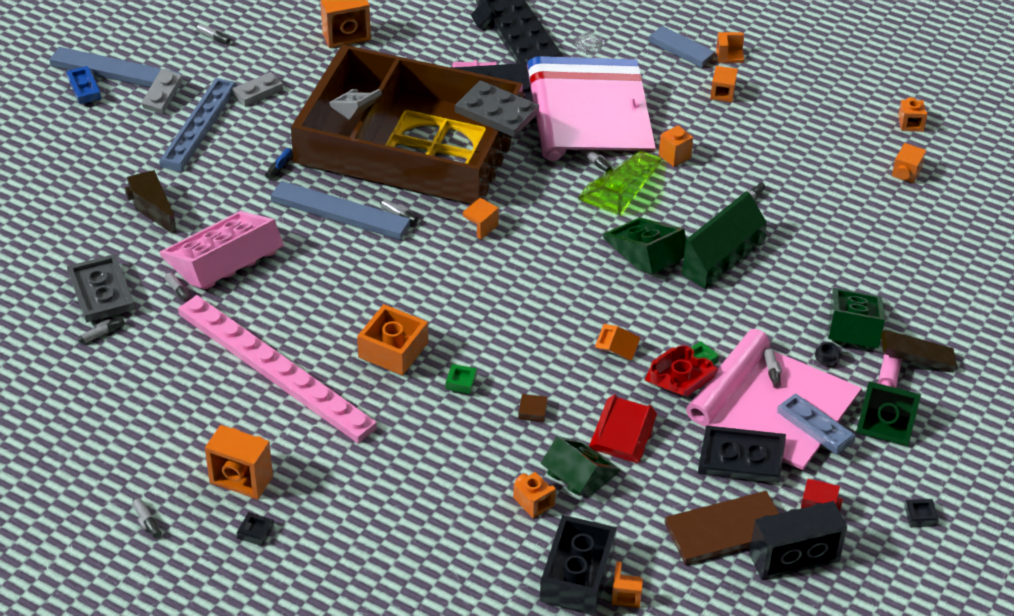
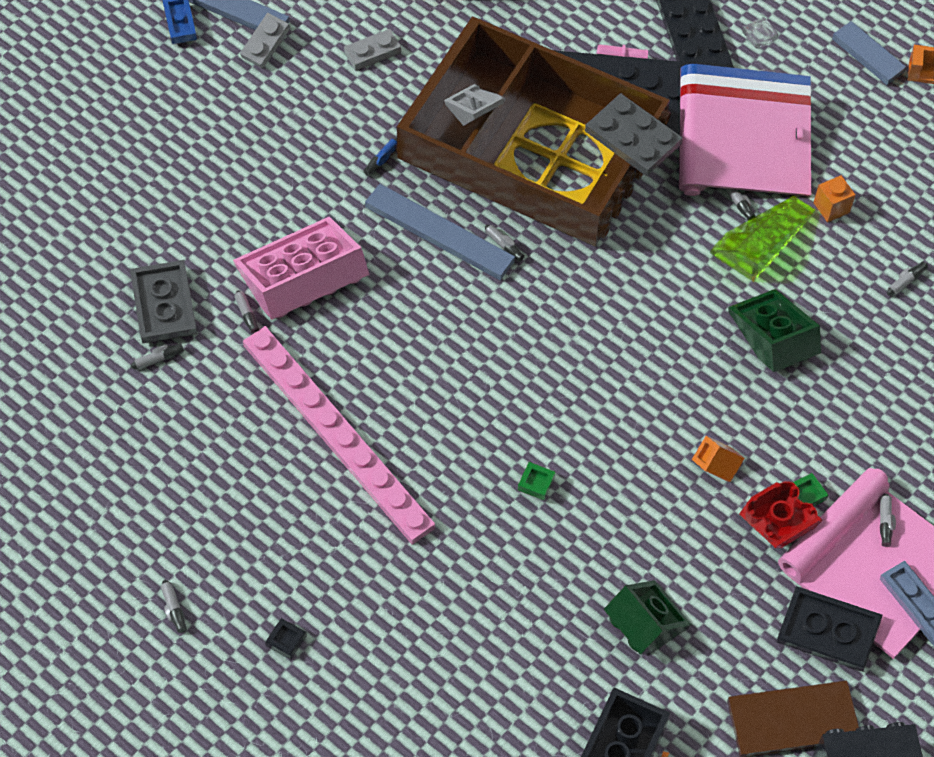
camera: 10 degrees right, 15 degrees up
dark brown slope [124,170,176,233] -> none
sand blue tile [159,78,237,172] -> none
orange brick [205,424,273,500] -> none
orange brick [357,304,428,376] -> none
orange panel [463,198,499,240] -> none
orange brick [513,472,556,519] -> none
reddish brown tile [518,394,548,422] -> none
red slope [589,394,657,463] -> none
dark green slope [682,191,767,289] -> none
orange brick [710,66,738,102] -> none
red brick [801,478,843,511] -> none

